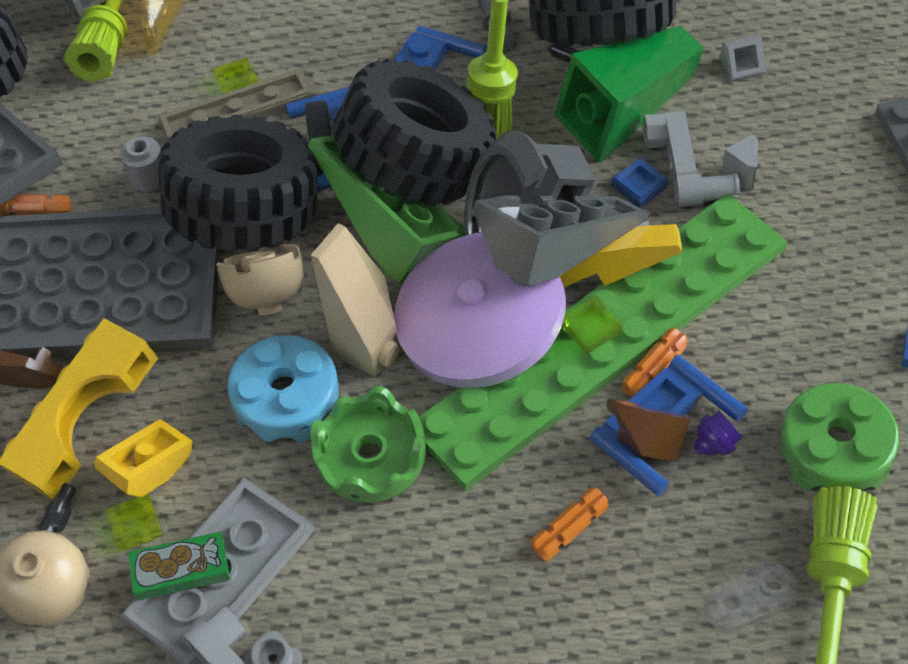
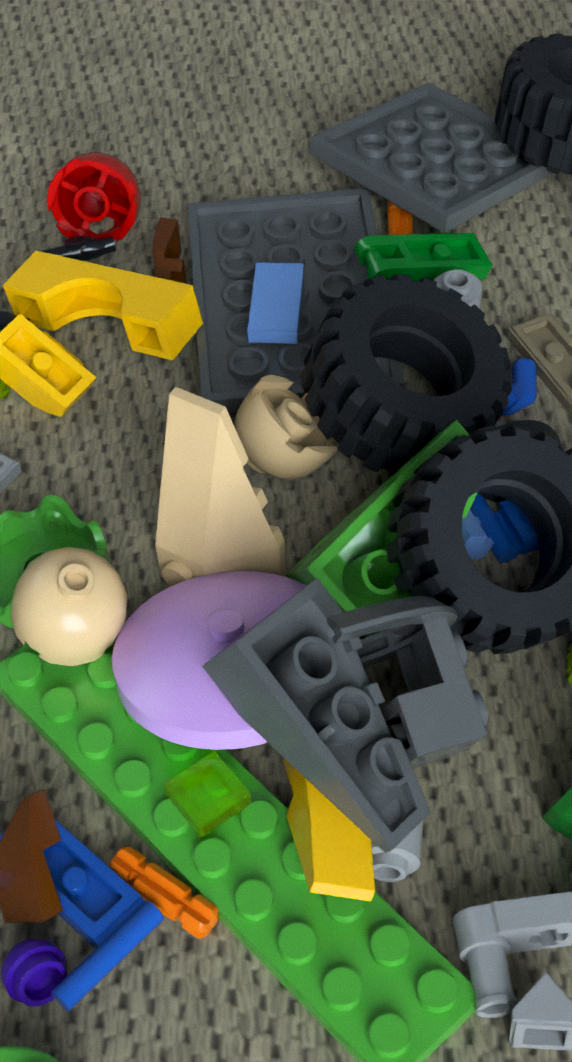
camera: 85 degrees right, 5 degrees down
medium azure plate [228,335,339,443] -> none
blue tile [611,158,669,208] -> none
none -> tan cylinder [10,547,127,666]
none -> medium blue tile [247,263,304,344]
none -> green plate [353,233,492,282]

